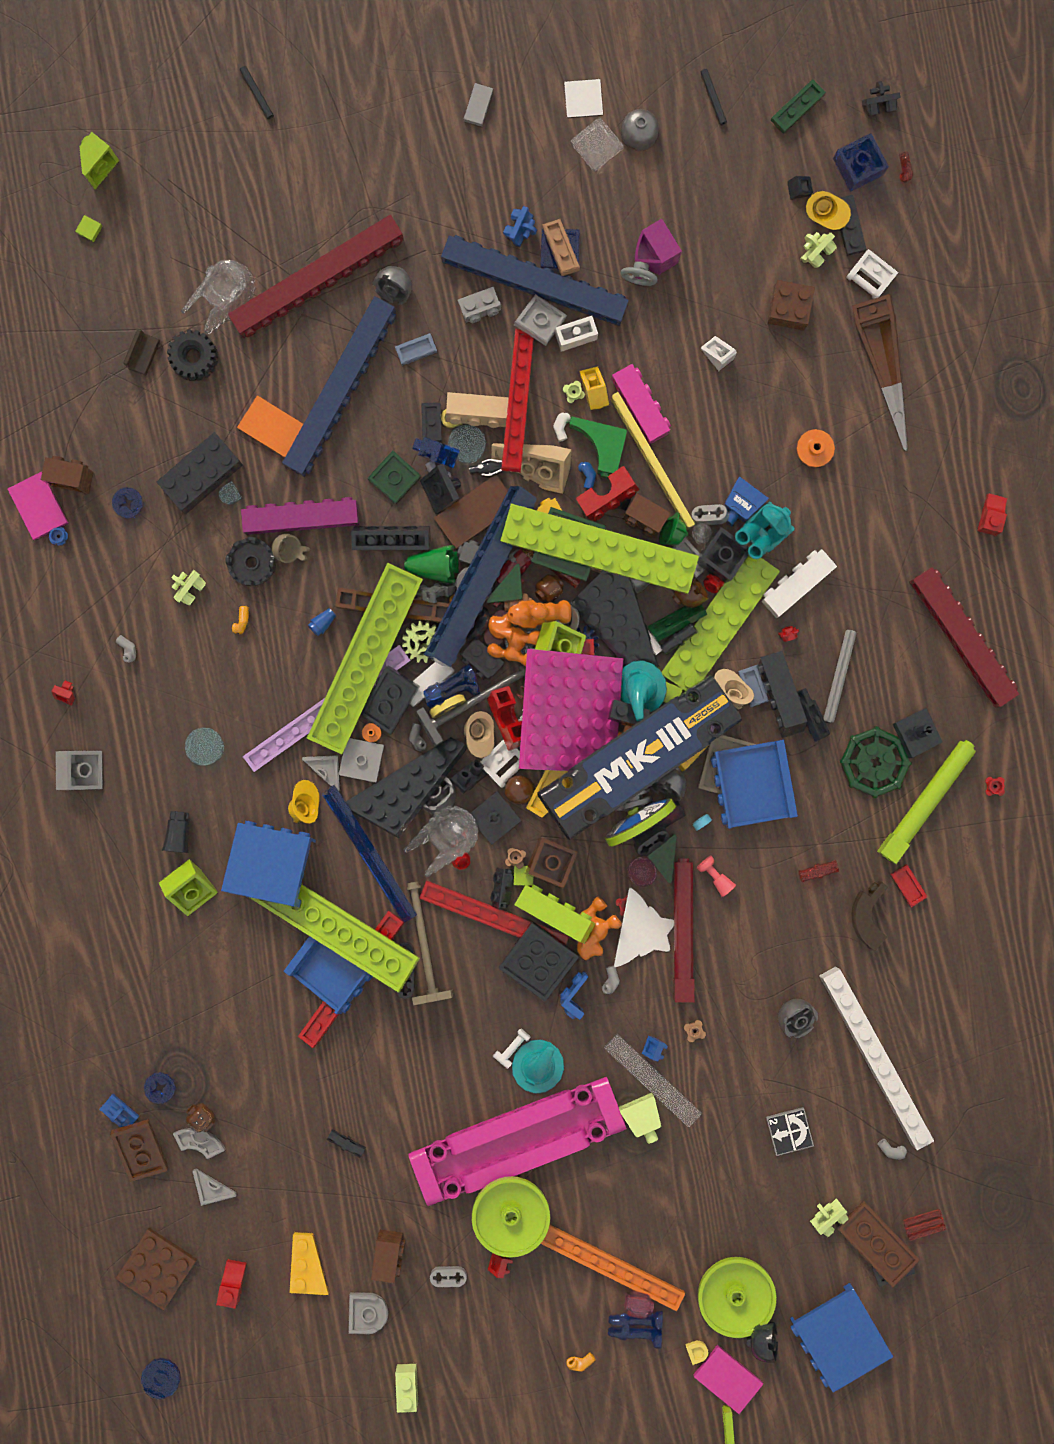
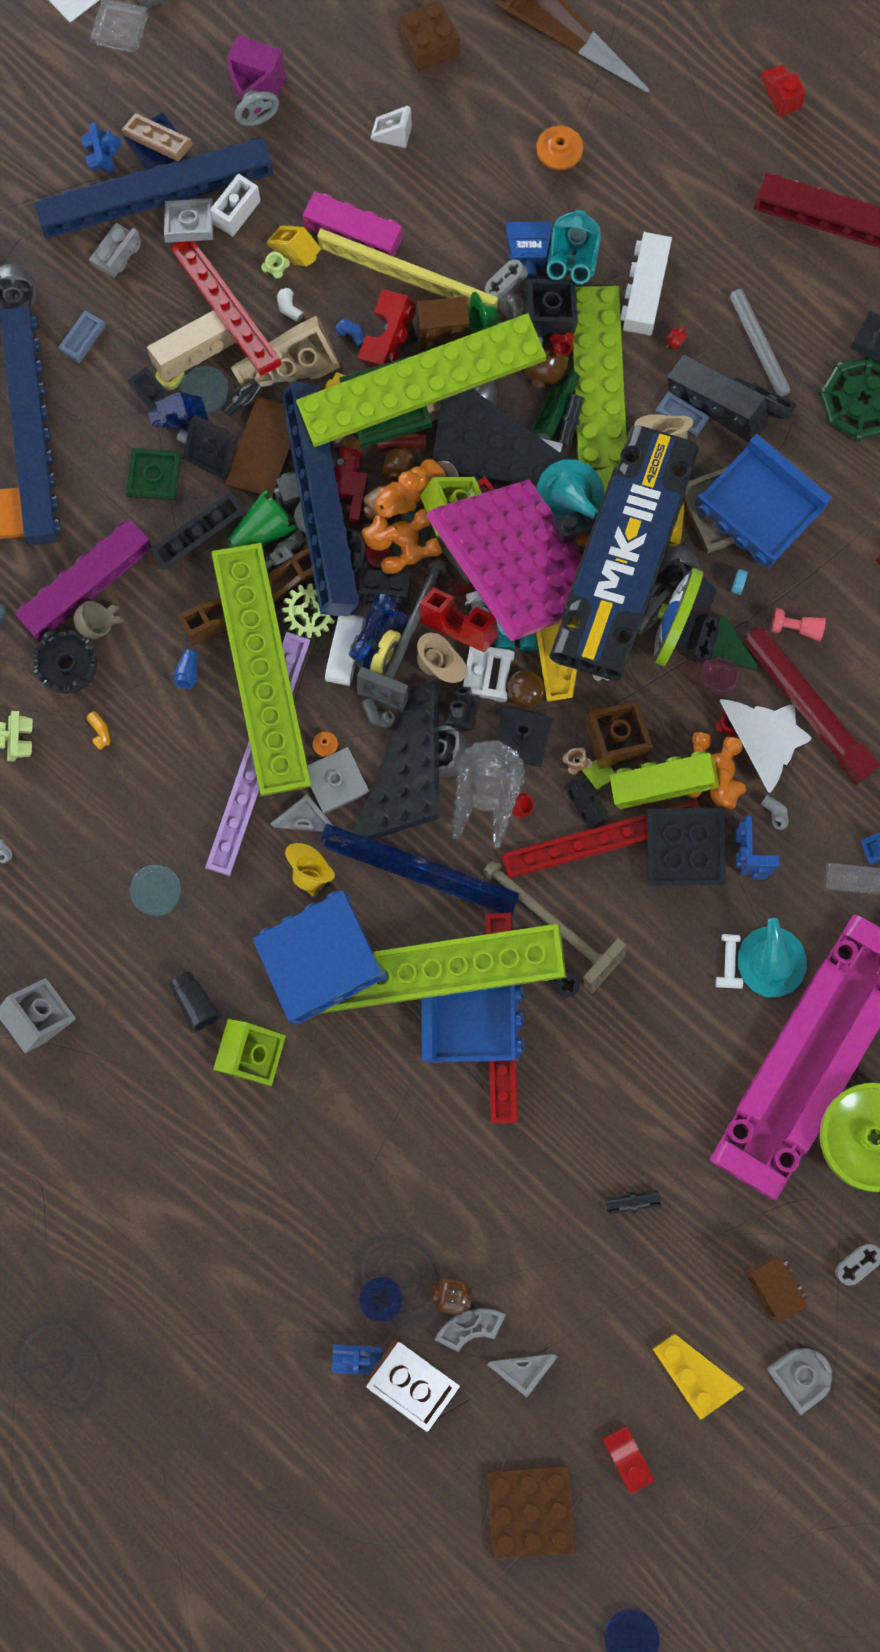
camera: 35 degrees left, 10 degrees down
black tile [360,665,420,735] -> none
dark green tile [487,564,523,604] -> none
green arch [569,416,627,479] -> none

